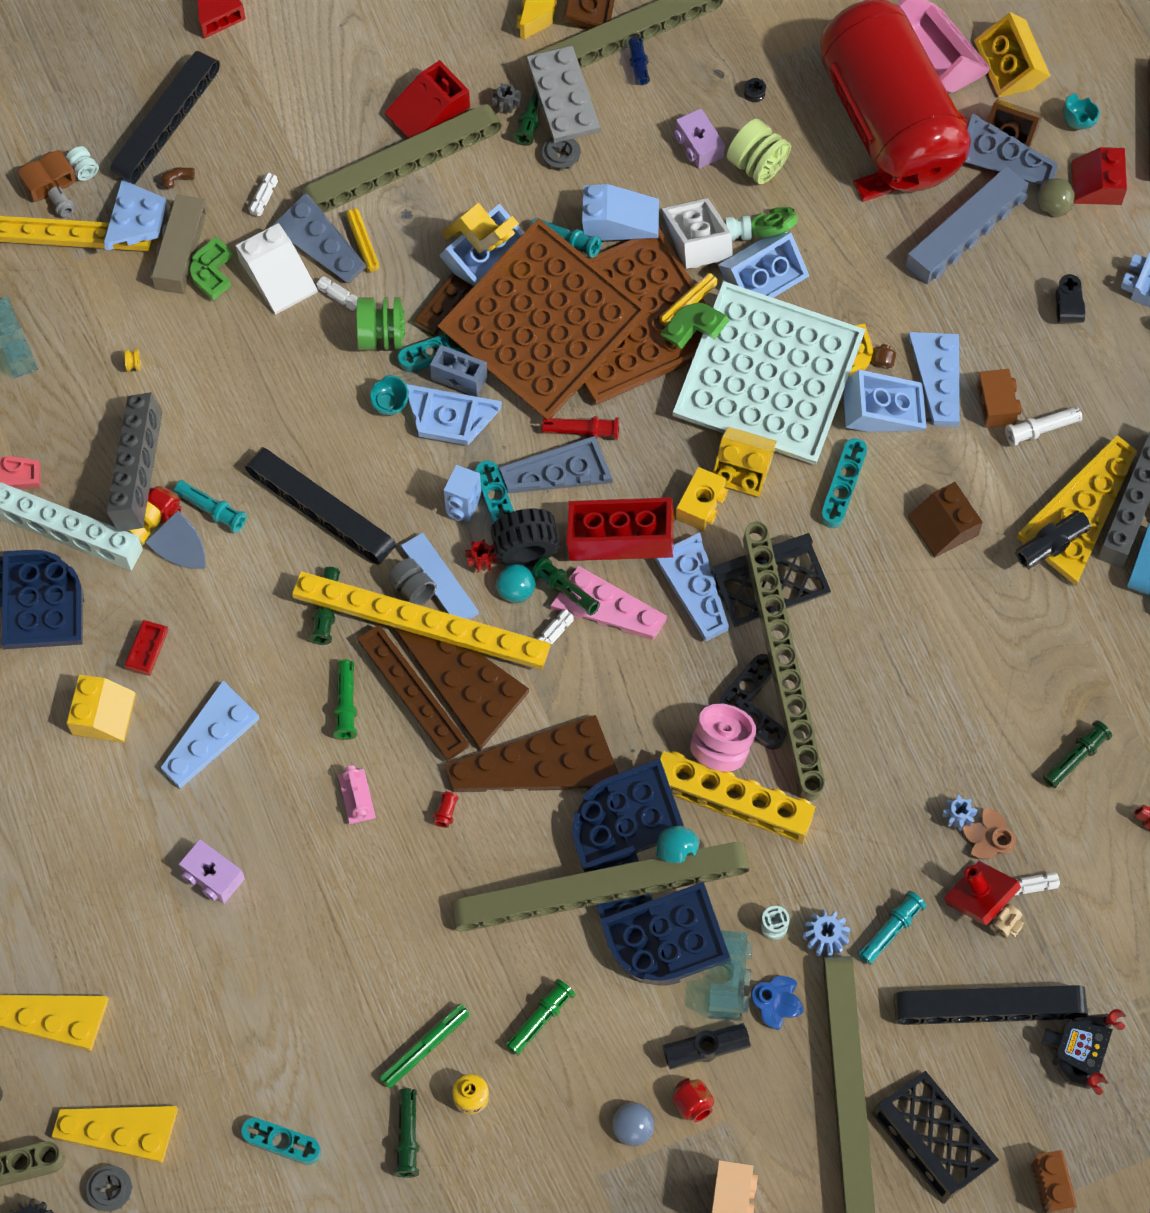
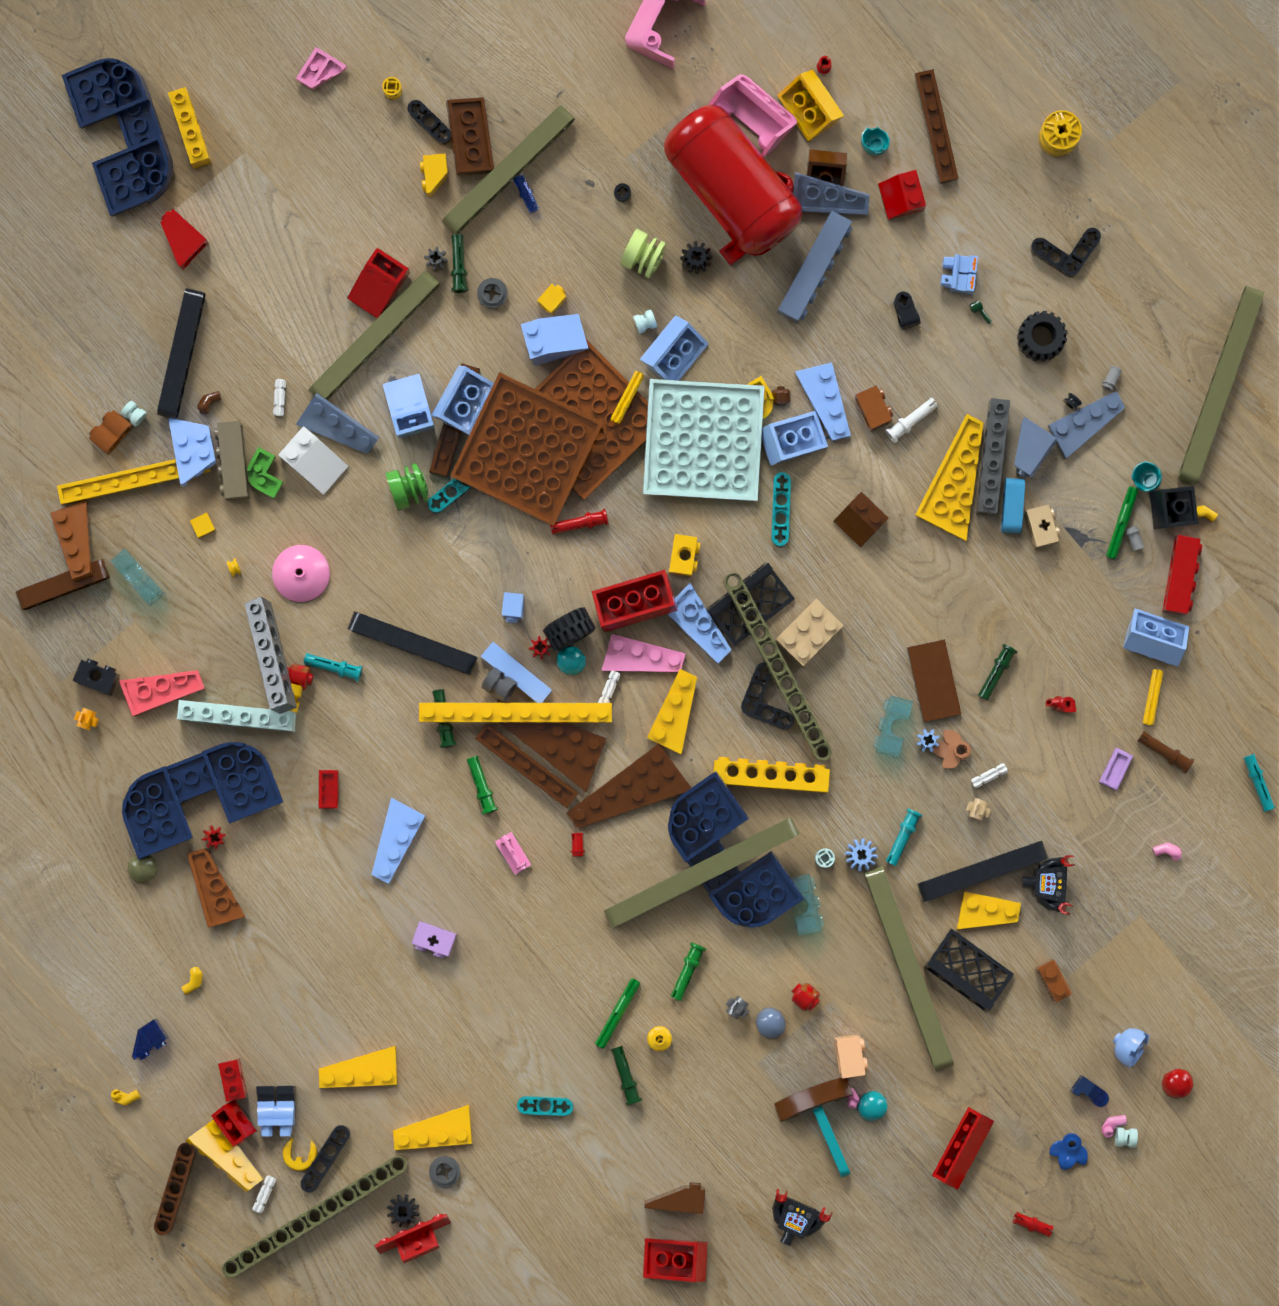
camera: 20 degrees left, 20 degrees up
light grey pin [48,186,74,217] -> none
yellow slope [67,674,136,743] -> none
sand blue shield [146,511,206,569] -> none
white axle [317,276,358,311] -> none
yellow axle [346,208,380,273] -> none
teal hair [370,375,409,416] -> none
light blue wing [407,384,502,446] -> none
sand blue brick [430,345,487,397] -> none
yellow bracket [441,202,519,253] -> none
teal beam [476,460,514,524] -> none
sand blue wing [499,436,613,493] -> none
light grey plate [527,46,600,143] -> none
teal pin [531,217,602,258] -> none
dark green pin [532,557,600,616] -> none
teal hair [656,826,700,863] -> none
bright green plate [661,303,730,349] -> none
white slope [662,198,733,269] -> none
black piece [663,1023,751,1070] -> none
lavender brick [674,108,725,169] -> none
bright pink wheel [690,704,756,771] -> none
yellow slope [713,426,777,497] -> none
bright green tile [751,206,798,238] -> none
blue plate [751,976,803,1030] -> none
red tile [944,861,1021,926] -> none
black piece [1015,510,1091,570] -> none
olive hair [1037,178,1075,218] -> none
none -> yellow tile [190,512,216,538]
none -> bright pink dish [272,545,330,602]
none -> light blue slope [383,374,435,439]
none -> yellow brick [537,284,567,316]
none -> yellow wing [647,669,697,754]
none -> black gear [680,241,713,274]
none -> flat silver gear [726,996,749,1019]
none -> tan brick [775,599,844,668]
none -> red pin [816,56,832,74]
none -> clear light blue arch [873,695,913,758]
none -> reddish brown tile [907,639,961,723]
none -> yellow wing [956,891,1021,929]

